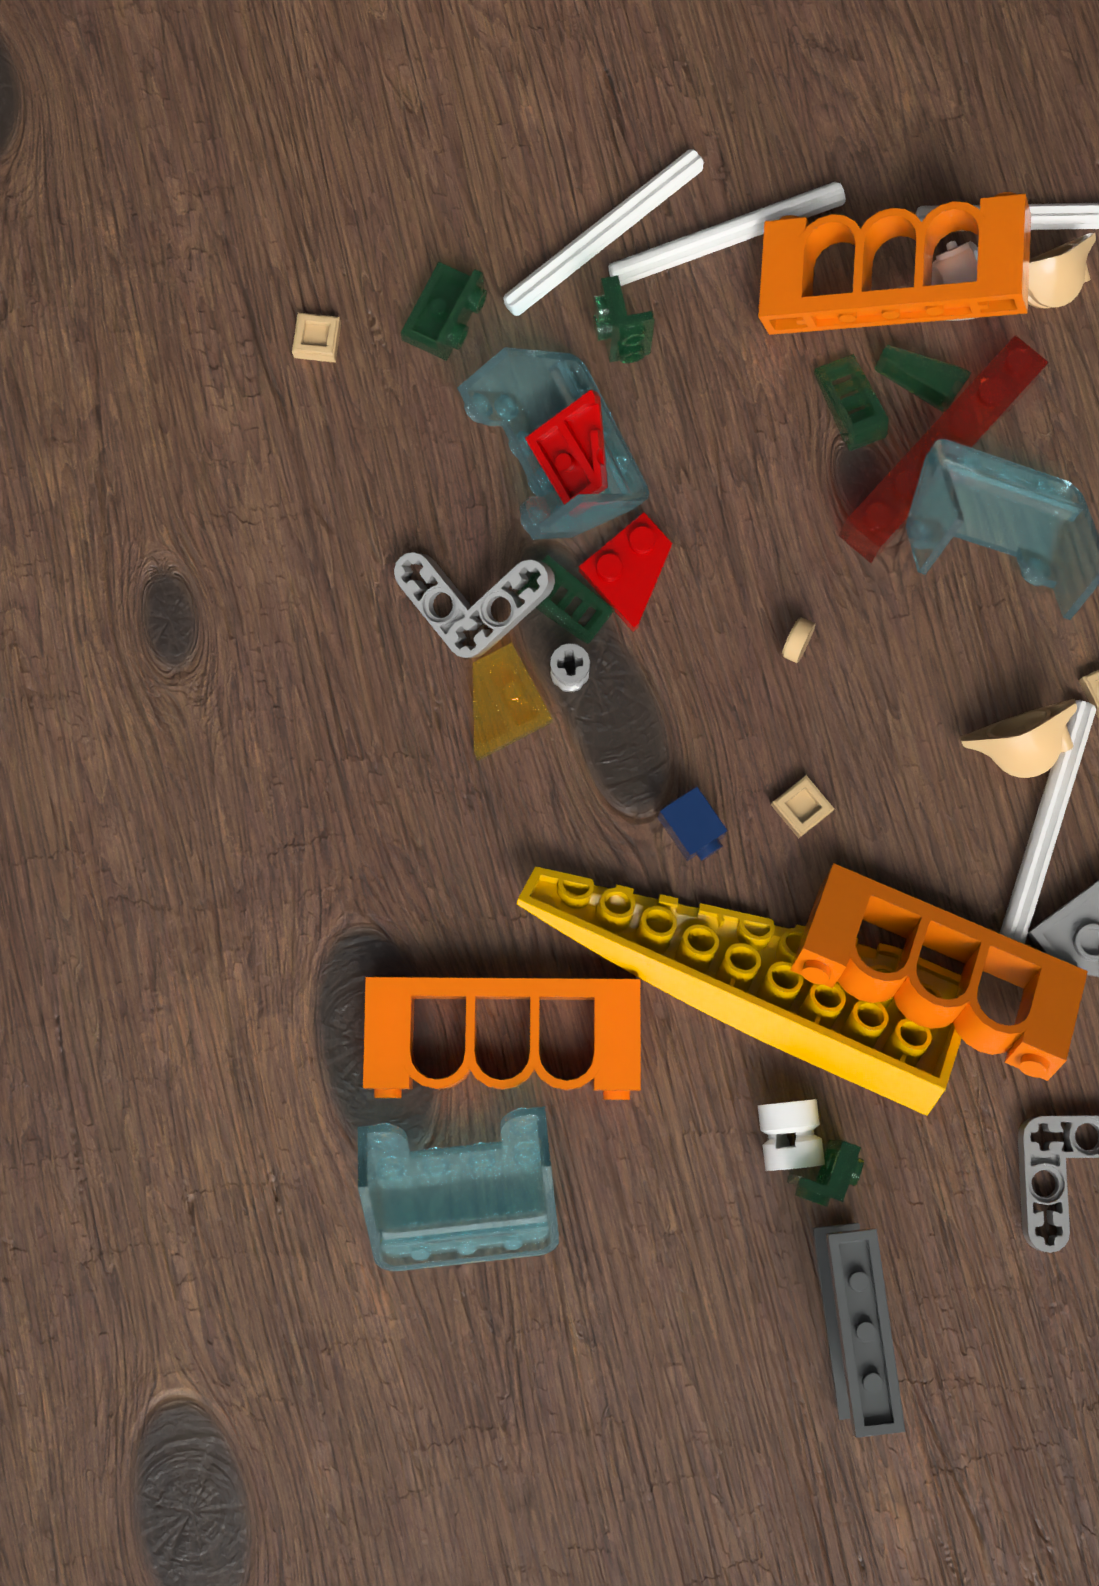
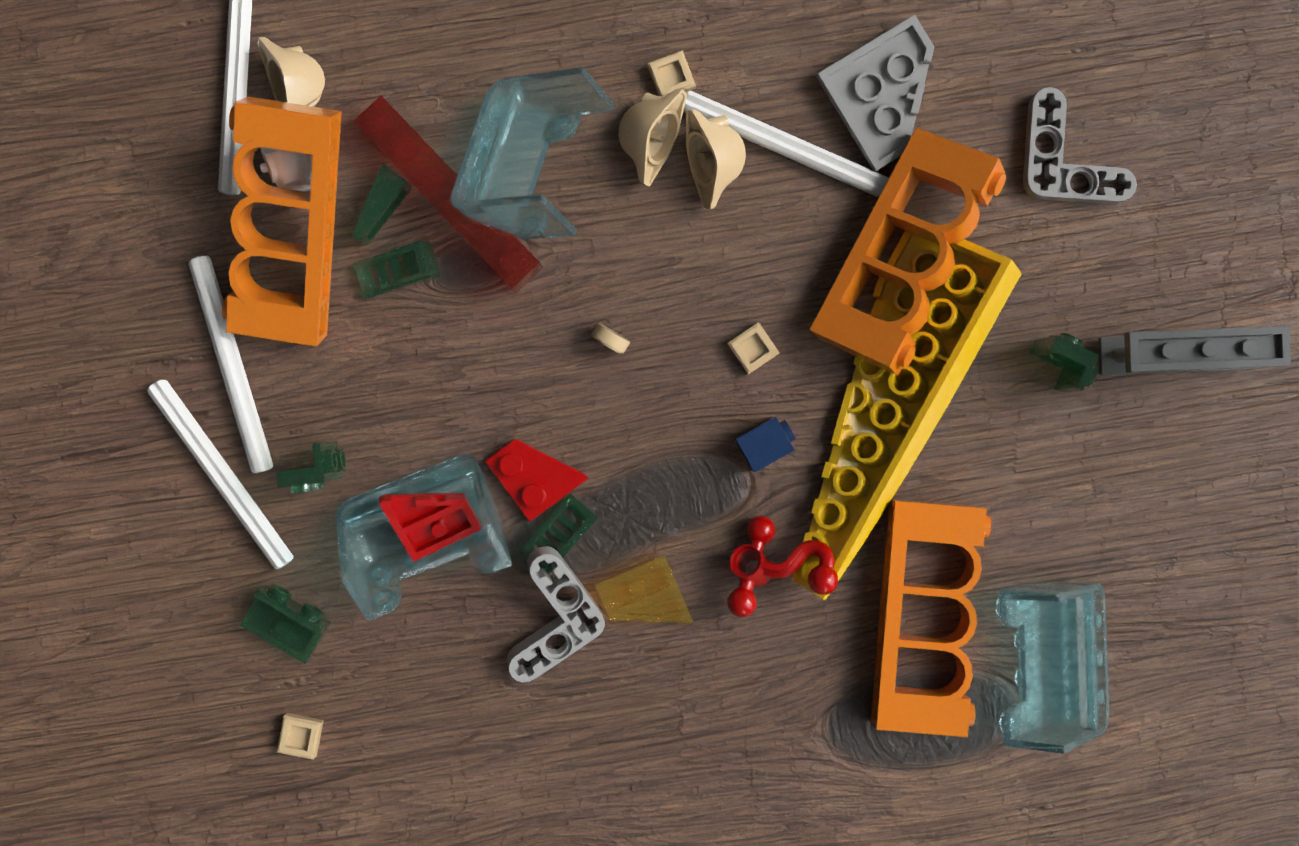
camera: 85 degrees left, 10 degrees up
light grey bush [550,643,590,692] -> none
white wheel [757,1099,825,1171] -> none
none -> tan hat [618,89,688,187]
none -> red piece [727,515,838,617]

